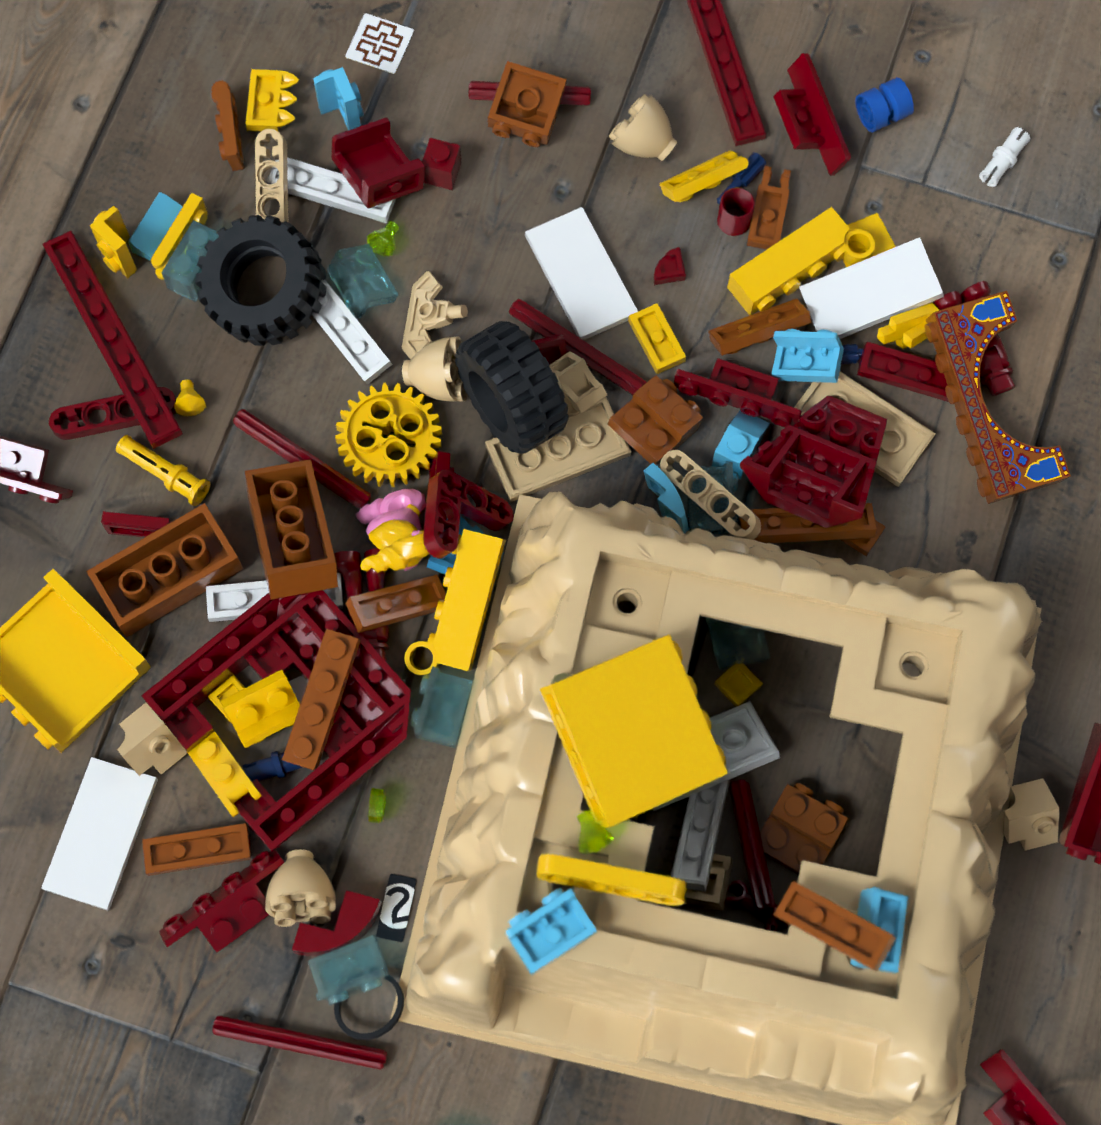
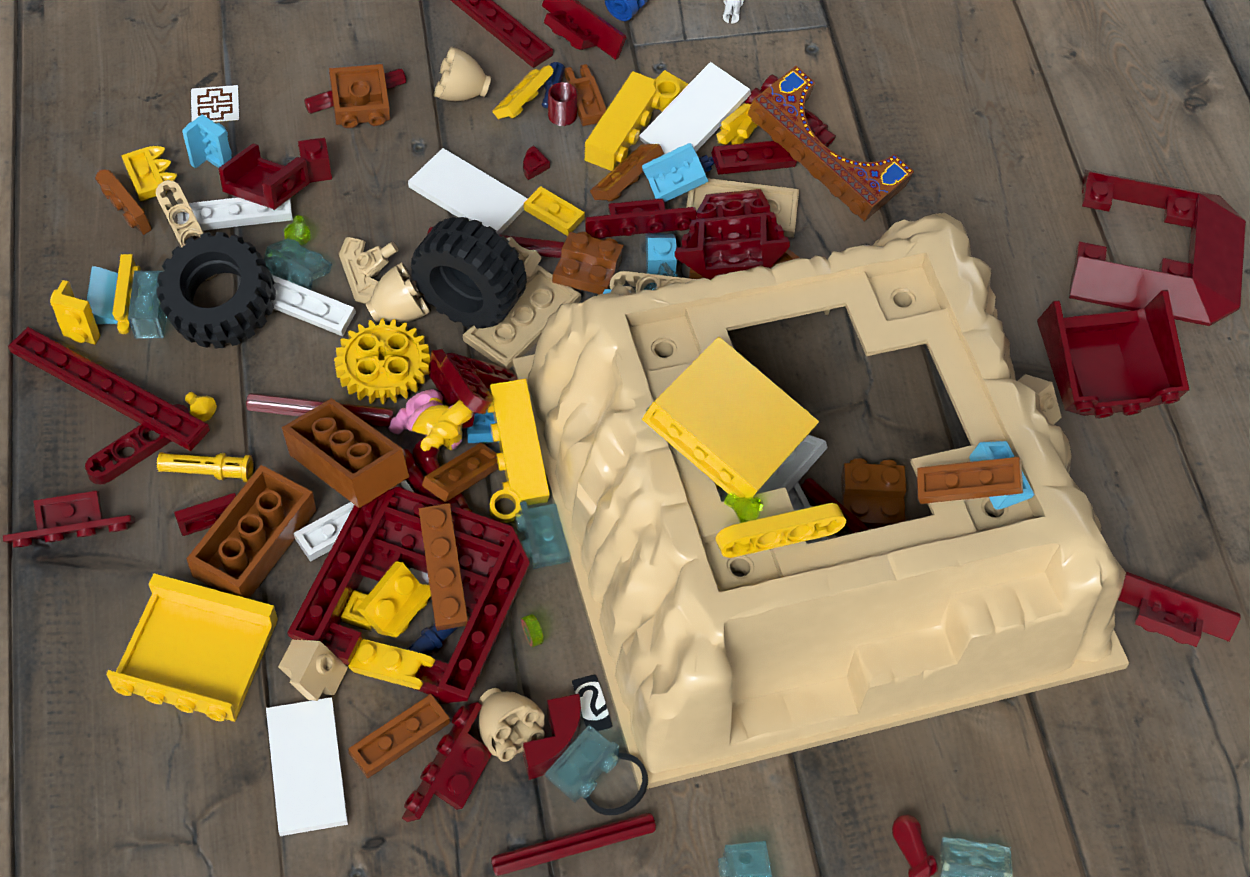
camera: 30 degrees left, 15 degrees down
medium azure bracket [506,888,597,975] -> none

